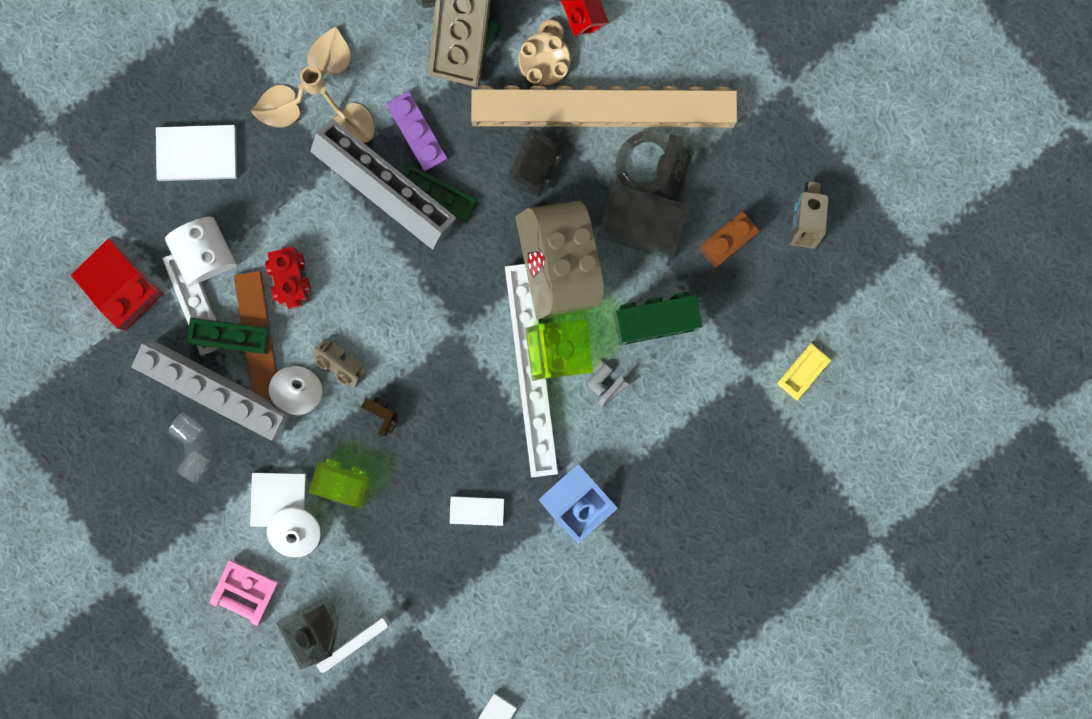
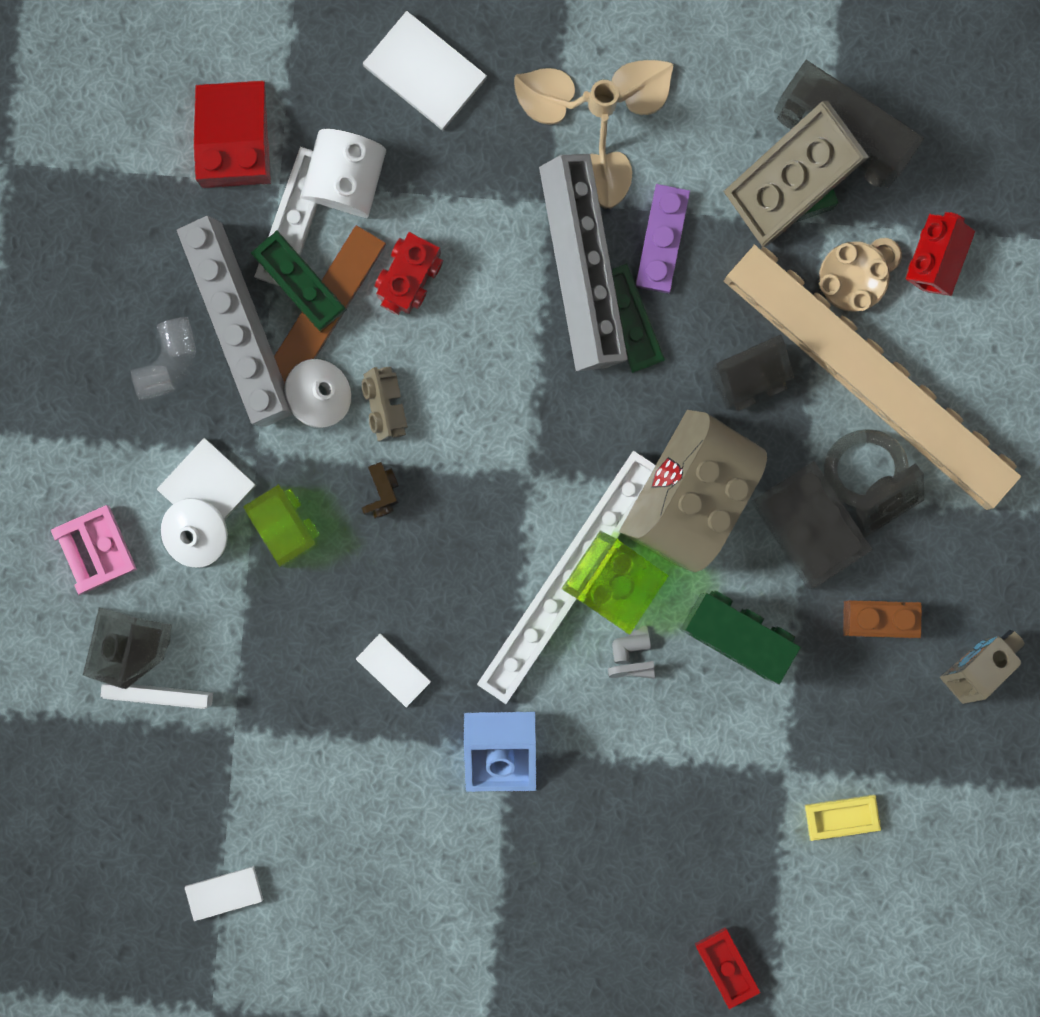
camera: 40 degrees right, 0 degrees up
none -> red plate [695,927,760,1010]

